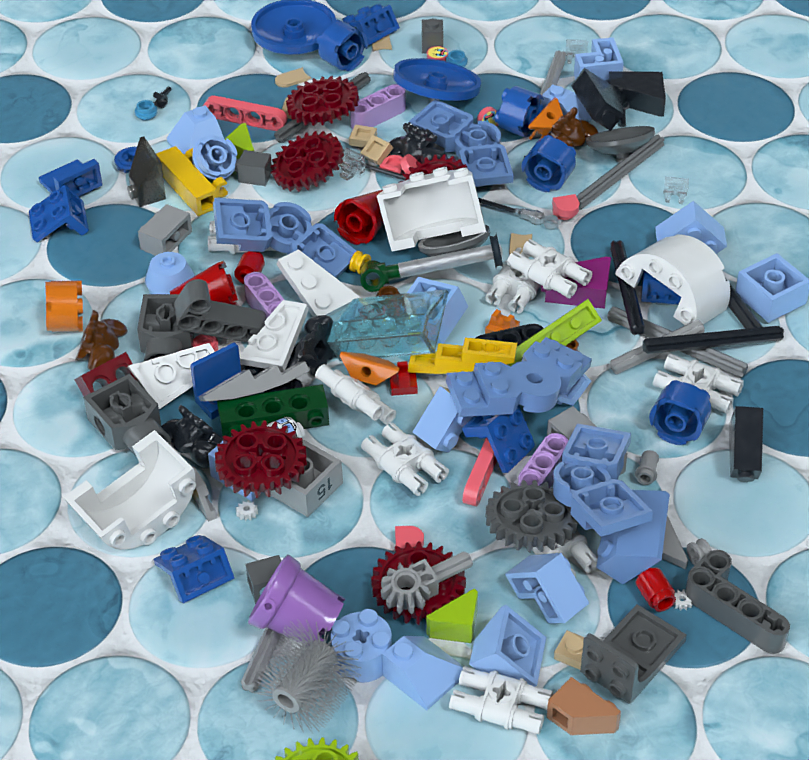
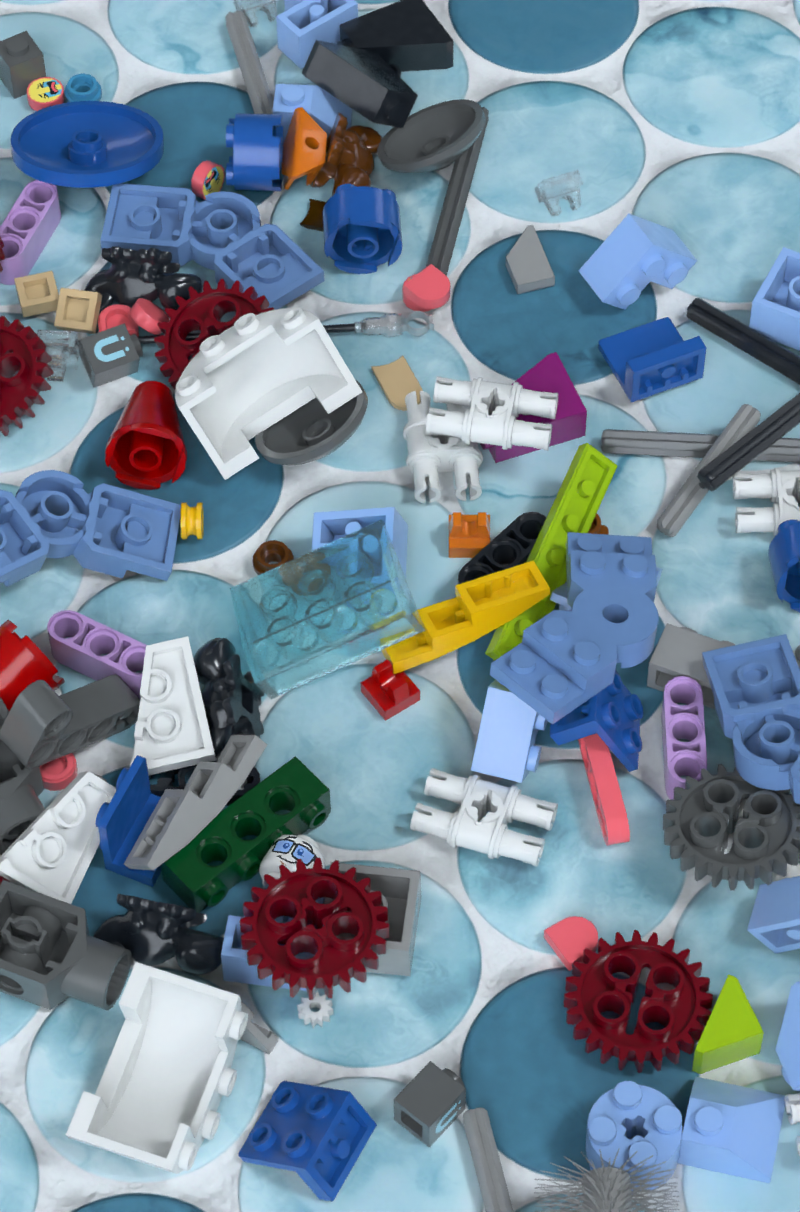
camera: 30 degrees left, 10 degrees up
red brick [234,251,265,284] -> none
medium lavender piece [248,555,345,646] -> none
white wing [277,249,360,317] -> none
white pin [315,364,396,425] -> none
orange piece [339,351,399,385] -> none
piece [360,233,503,292] -> none
light grey gear [381,552,473,615] -> none
black axle [610,240,645,335] -> none
white cylinder [615,234,730,325] -> none
none -> dark grey brick [79,323,143,388]
none -> light grey tile [506,225,555,294]

